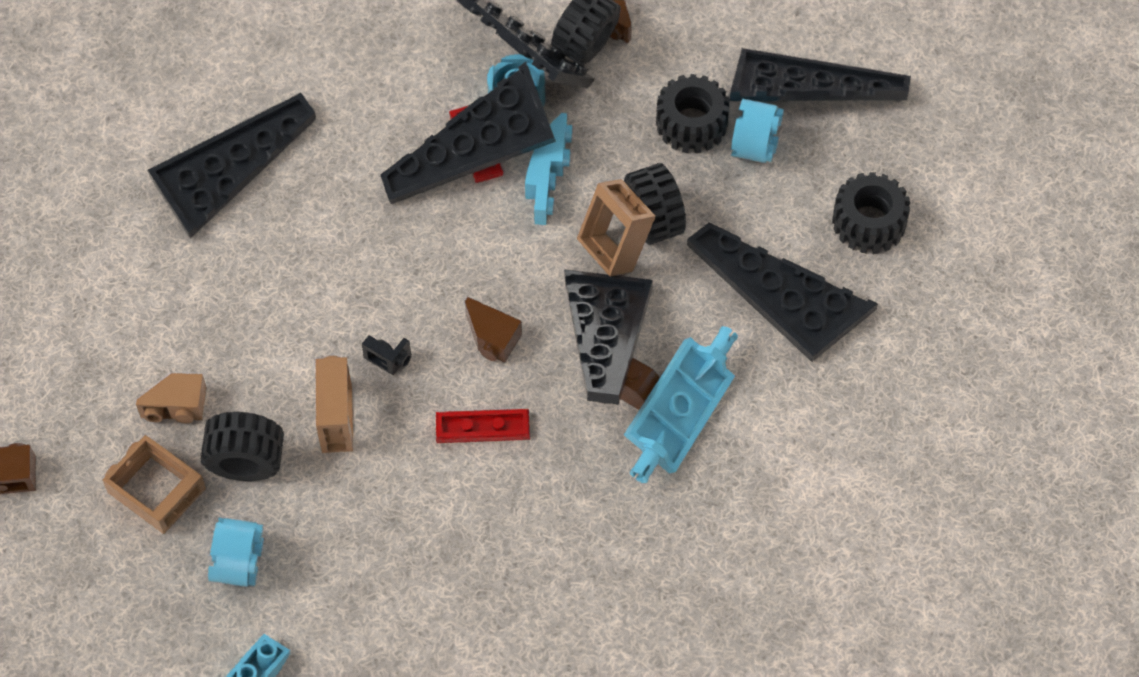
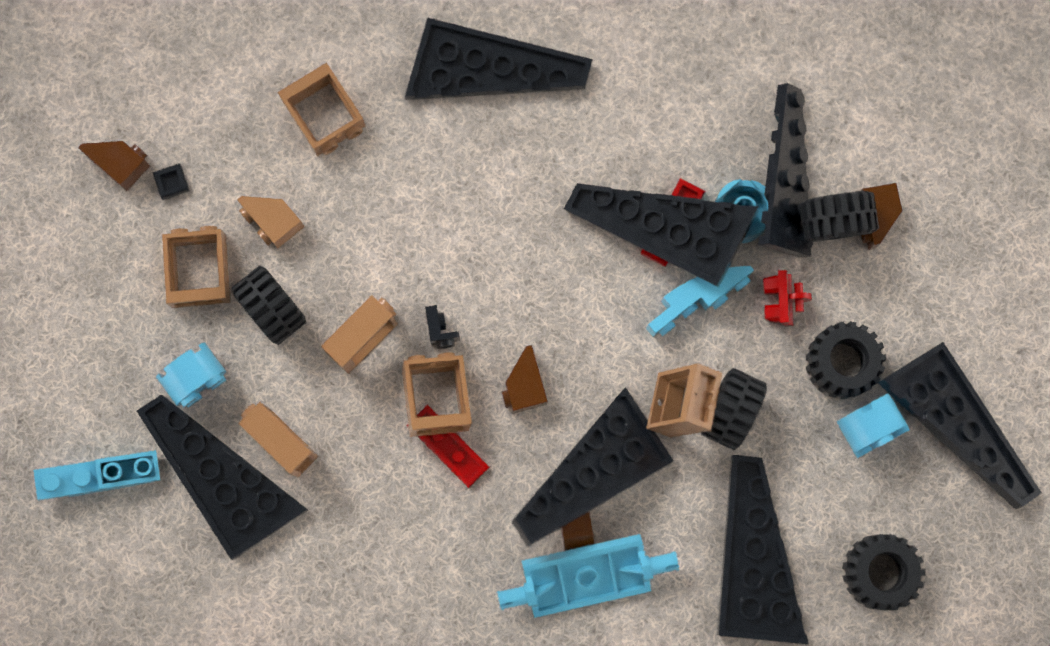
camera: 45 degrees right, 20 degrees up
none -> black wing [136,394,308,560]
none -> black tile [152,163,190,200]
none -> medium nougat window [238,402,319,478]
none -> medium nougat window [277,62,366,156]
none -> medium nougat window [402,352,472,437]
none -> red hips [763,270,812,326]

